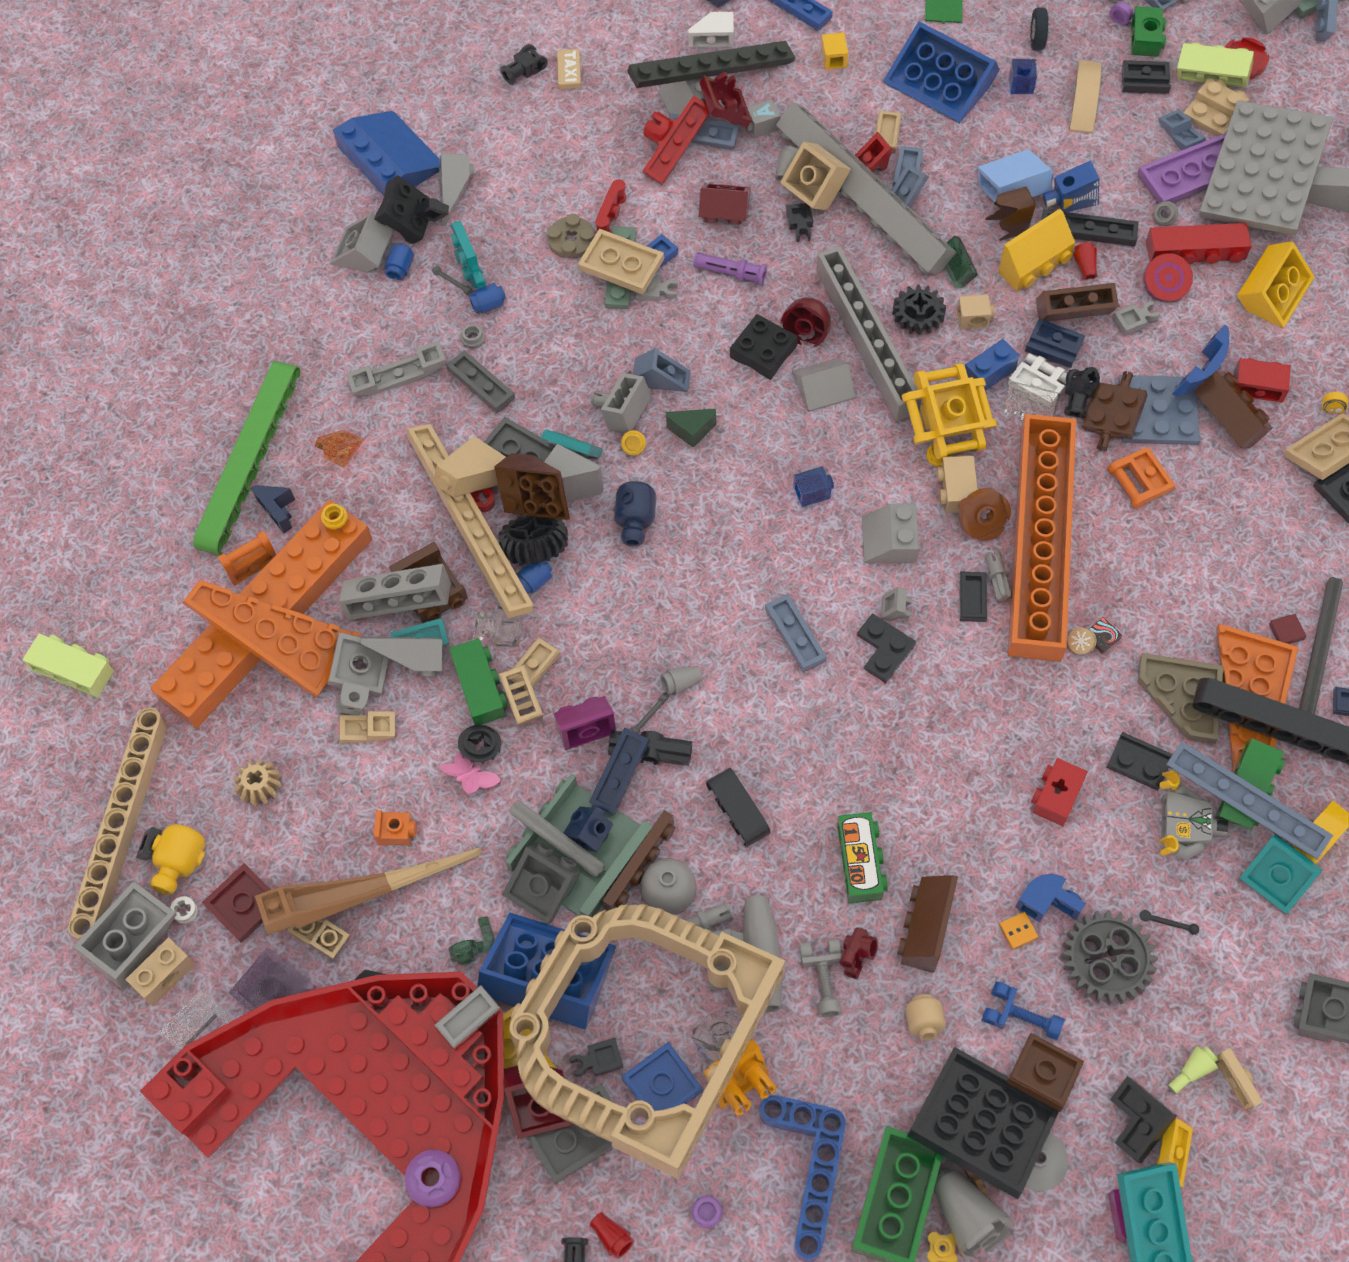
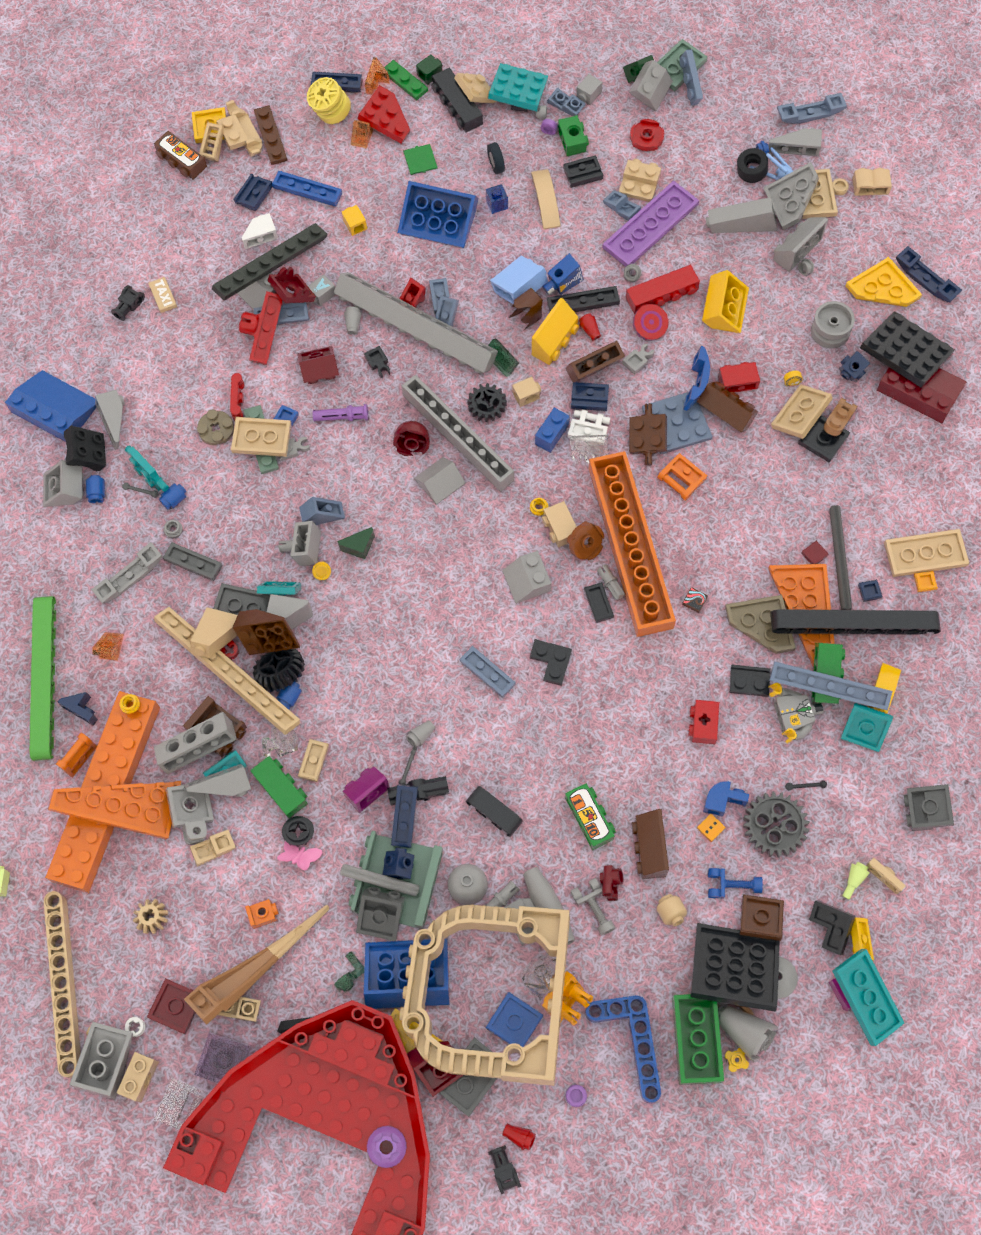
camera: 20 degrees left, 5 degrees up
black plate [136,827,162,861] -> none
yellow piece [150,824,206,895] -> none
black plate [415,198,449,222] -> none
light grey tile [435,985,500,1049] -> none
tan slope [499,665,543,726] -> none
black plate [569,1038,624,1077] -> none
reddish brown plate [603,810,676,911] -> none
dark blue piece [613,481,656,546] -> none
black brick [730,314,798,380] -> none
tan brick [780,141,851,210] -> none
clear blue brick [793,466,834,507] -> none
tan tile [875,110,902,153] -> none
light grey tile [881,586,912,621] -> none
yellow brick [902,363,998,459] -> none
black connector [1064,367,1100,418] -> none
tan tile [1068,628,1097,654] -> none
yellowish green brick [1177,43,1254,88] -> none
light grey plate [1199,100,1333,236] -> none

